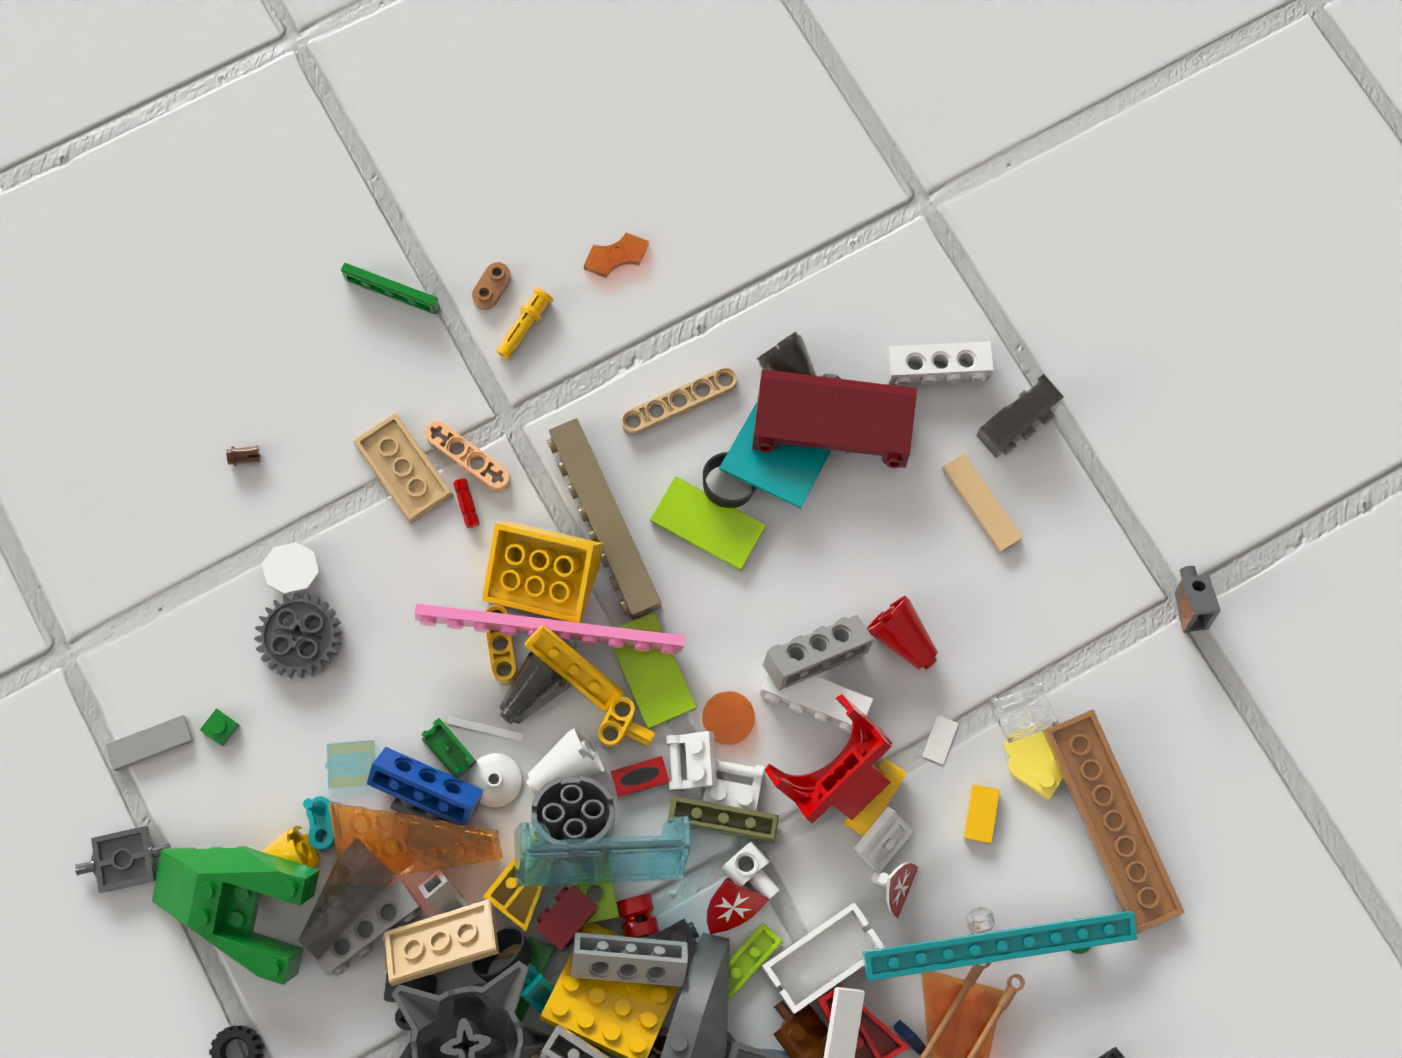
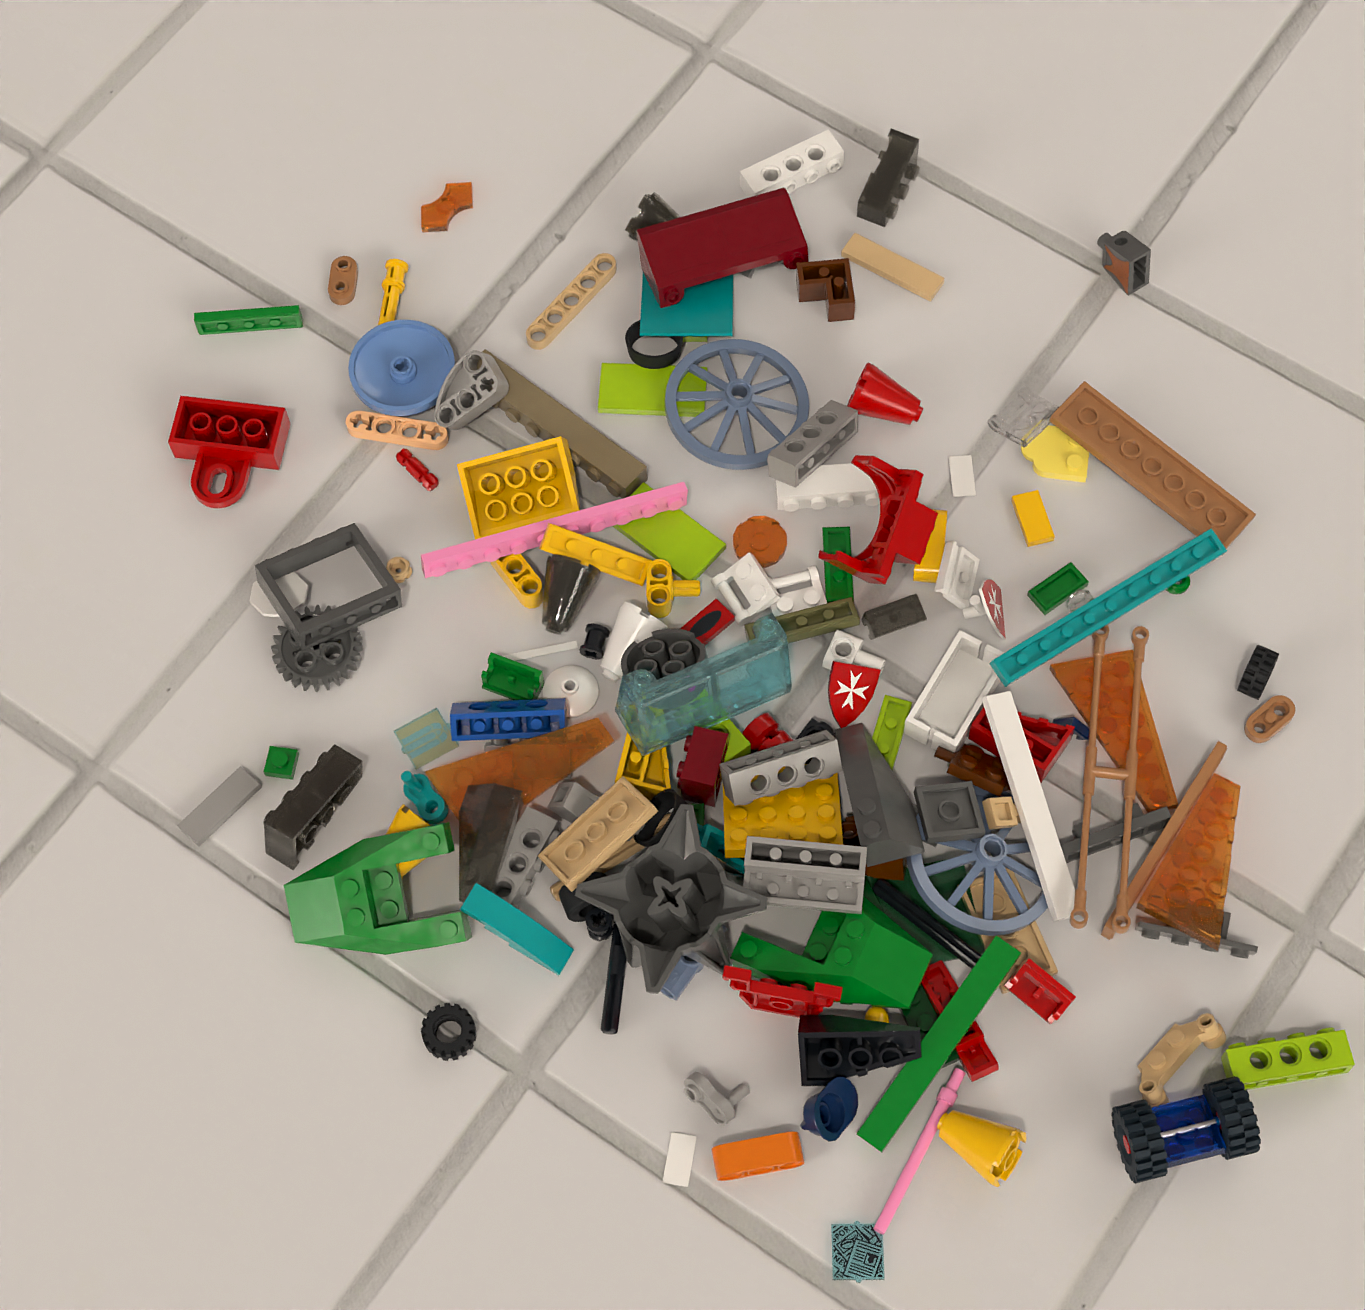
camera: 20 degrees left, 10 degrees down
dark grey plate [75,826,171,893] -> none
reddish brown pin [226,445,260,467] -> none
tan tile [353,413,453,524] -> none
none -> red brick [168,395,290,509]
none -> dark grey window [255,523,402,651]
none -> clear smoke wedge [263,744,362,870]
none -> medium blue dish [348,320,455,416]
none -> tan plate [386,557,412,583]
none -> light grey beam [434,350,509,430]
none -> teal slope [460,883,574,976]
none -> black bush [579,623,610,660]
none -> sand blue wheel [665,339,809,470]
none -> reddish brown brick [796,258,855,322]
none -> green tile [822,527,854,603]
none -> clear smoke hinge [861,594,927,640]
none -> green tile [1027,562,1089,615]

